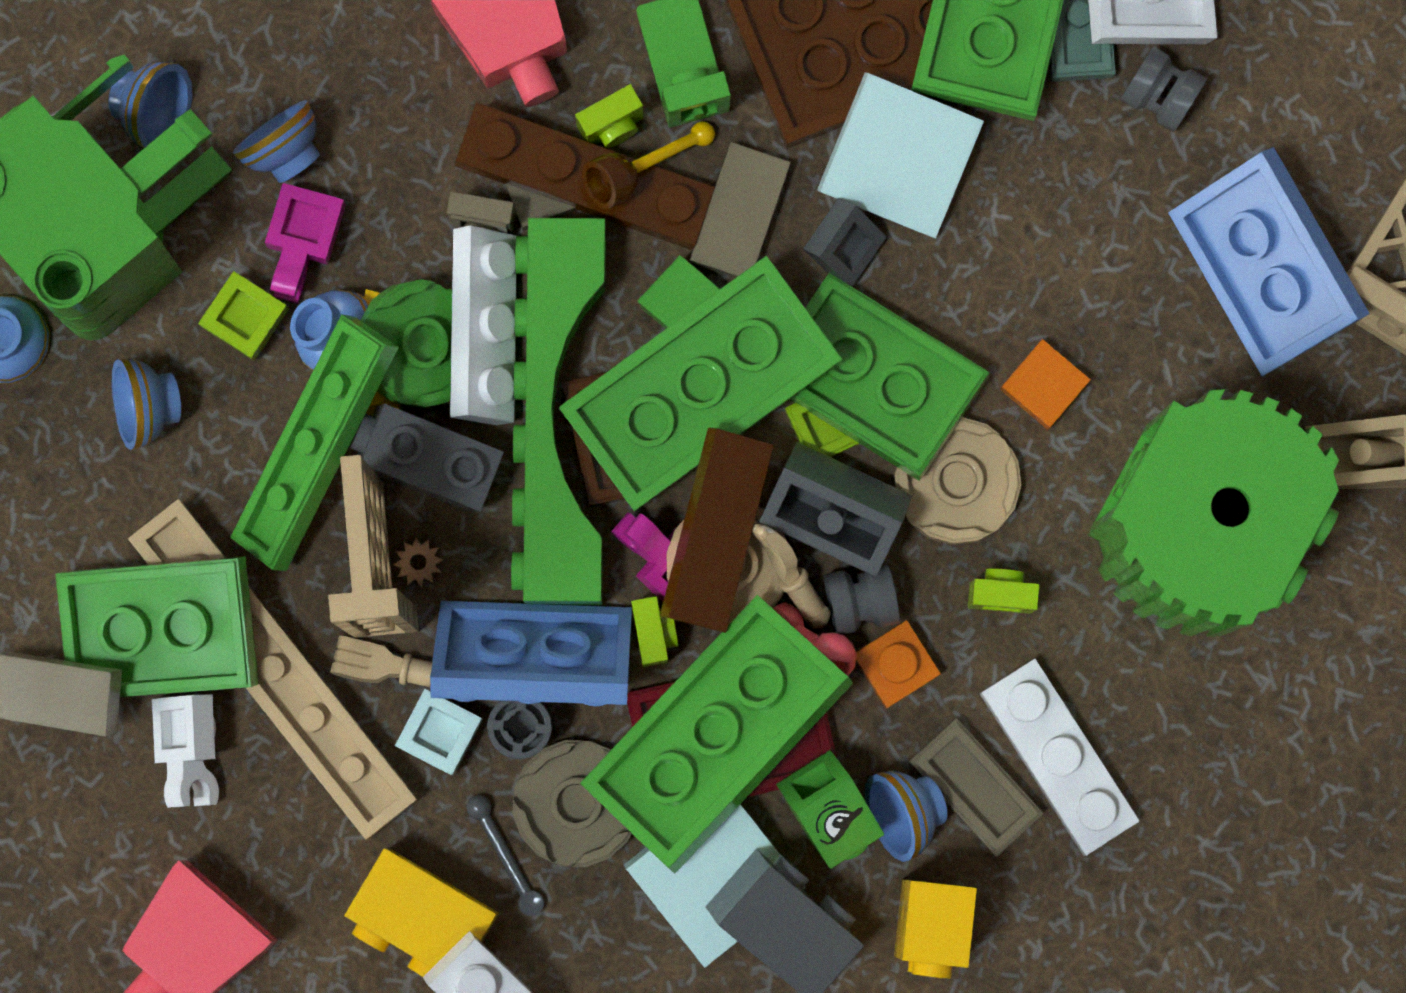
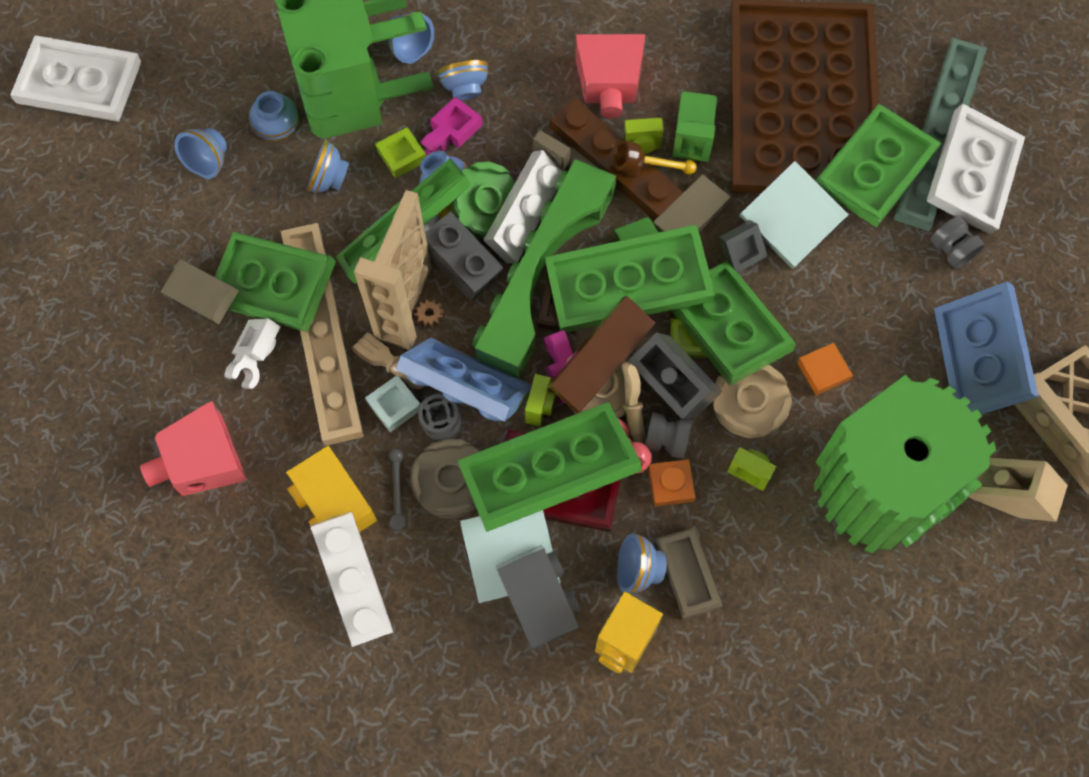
camera: 30 degrees right, 15 degrees down
bright green brick [776,750,885,869] -> none
white plate [980,659,1139,856] -> none

